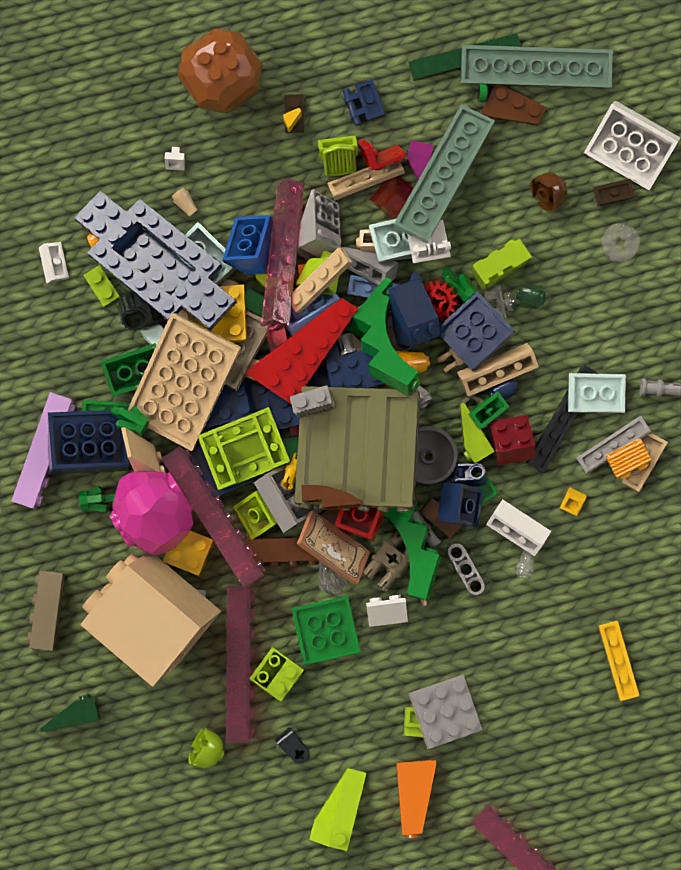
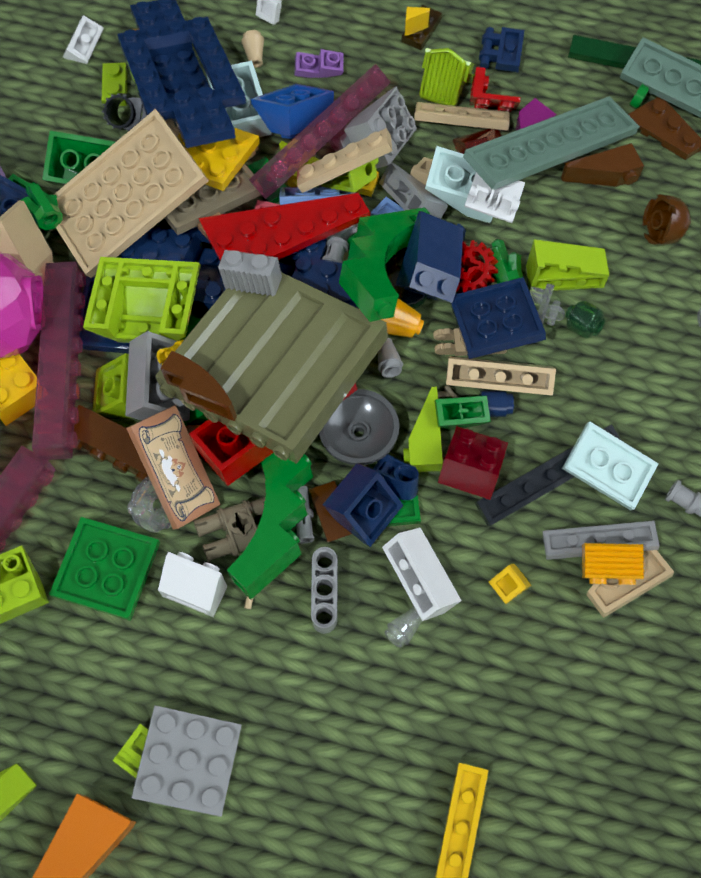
camera: 25 degrees right, 15 degrees down
none -> medium lavender slope [294,49,343,78]
none -> reddish brown slope [561,143,644,187]

